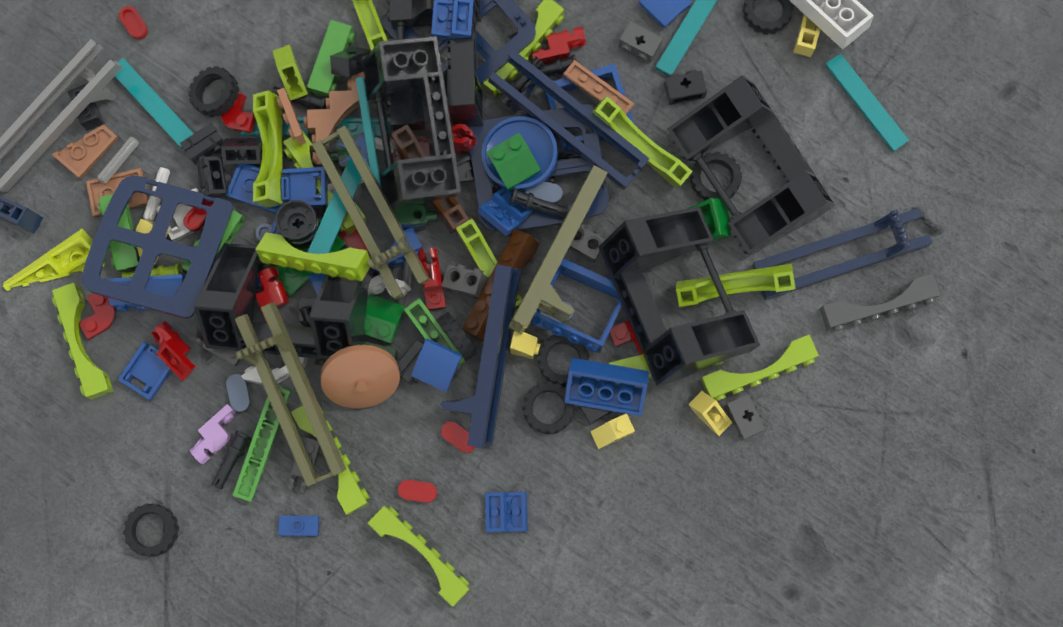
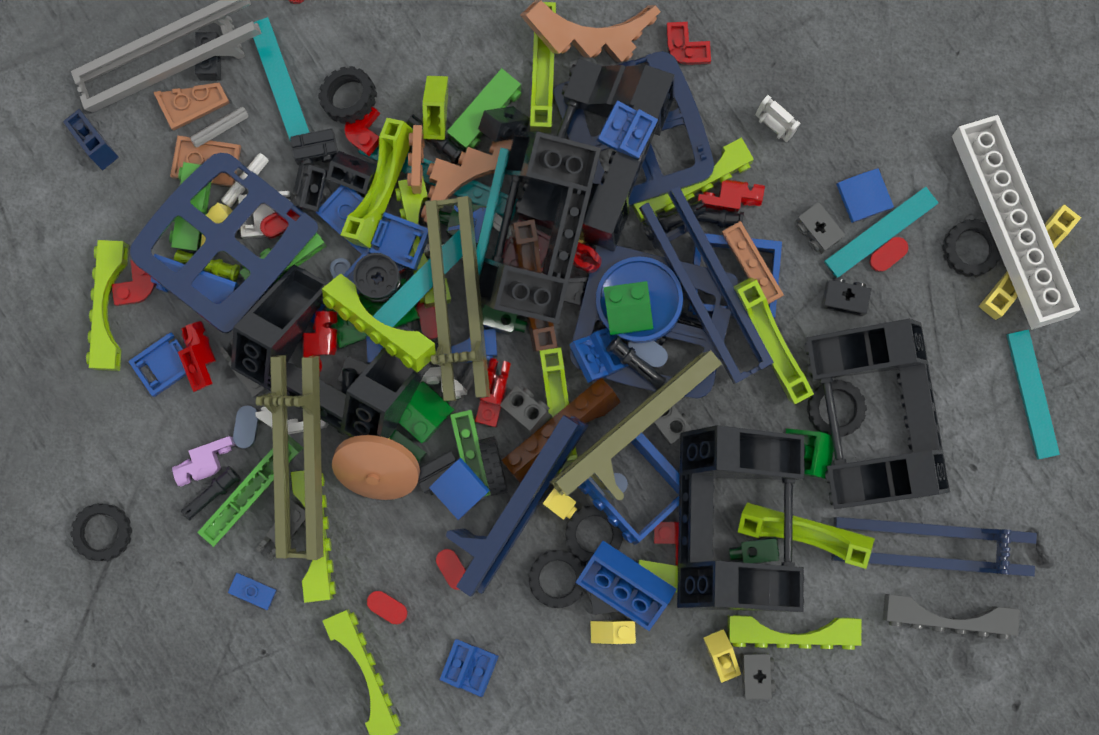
camera: 20 degrees right, 5 degrees up
neon yellow wedge [3,229,105,291] -> none
none -> dark green torso [729,538,780,563]
none -> red tile [869,237,908,272]

